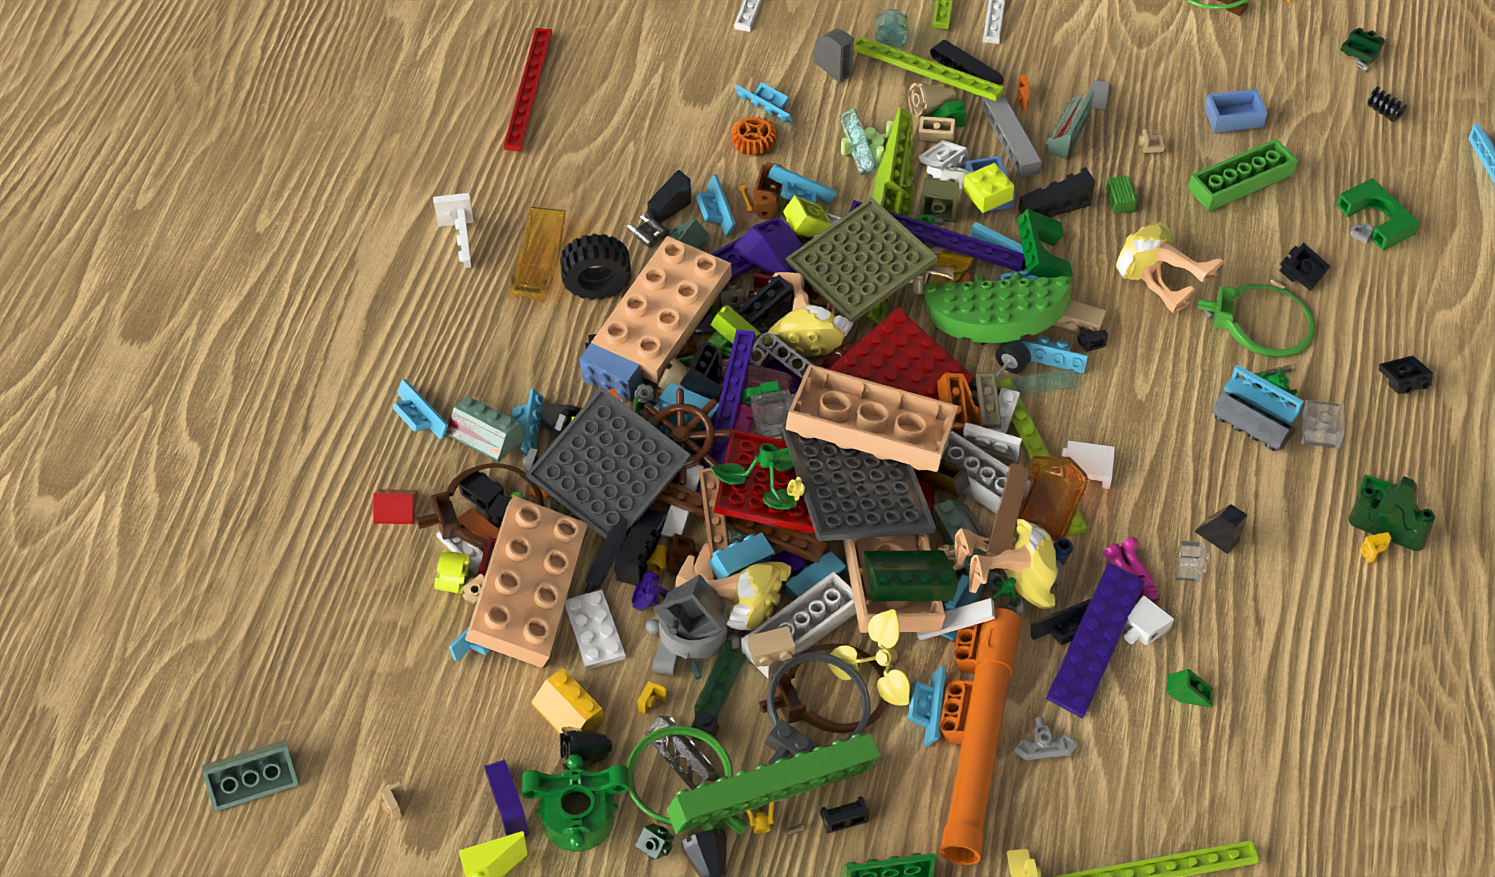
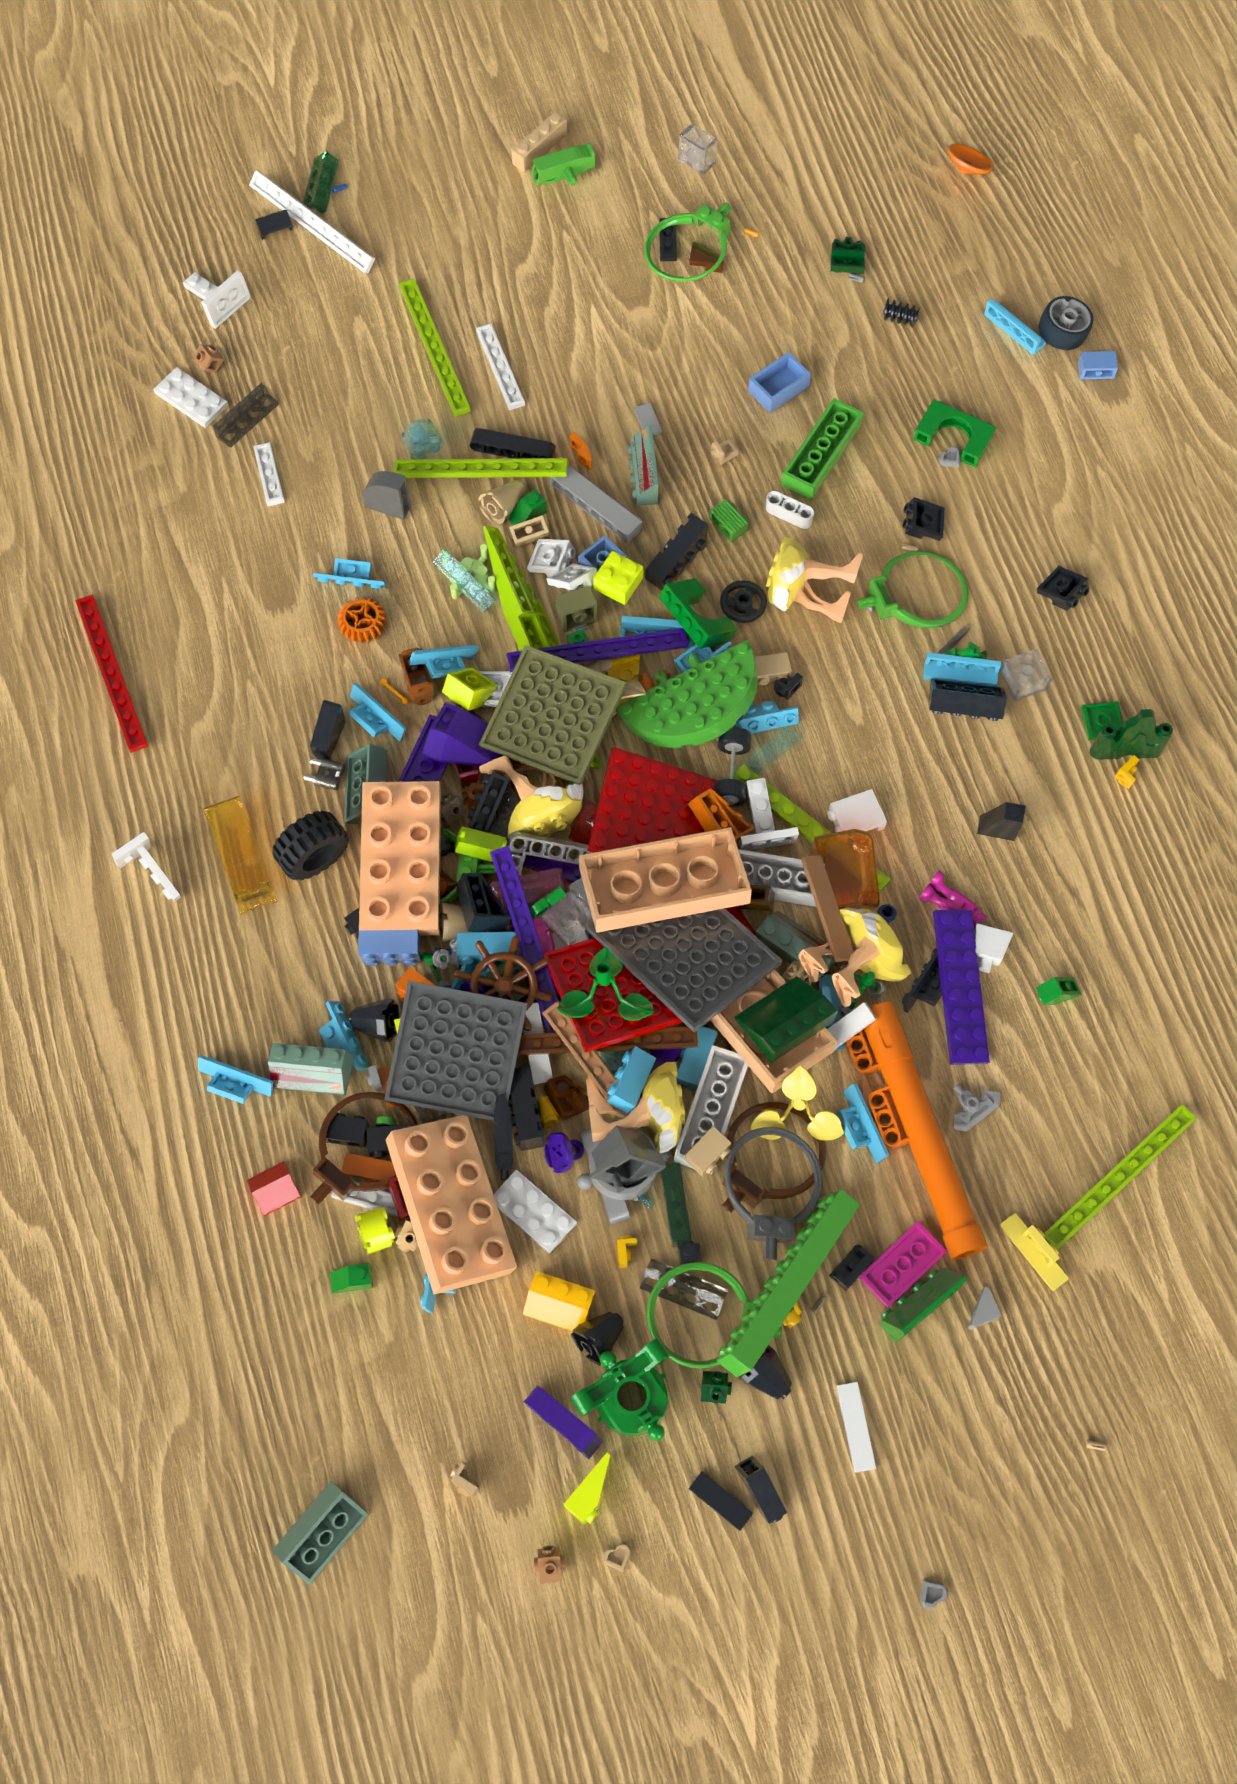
camera: 30 degrees left, 15 degrees up
light yellow plate [787,477,805,501] -> none
dark tan tile [975,373,1002,428] -> none
clear brick [1175,541,1210,581] -> none
none -> green slope [330,1263,373,1294]
none -> black wheel [720,580,767,623]
none -> white beam [765,491,814,529]
none -> dark pink plate [859,1221,948,1308]

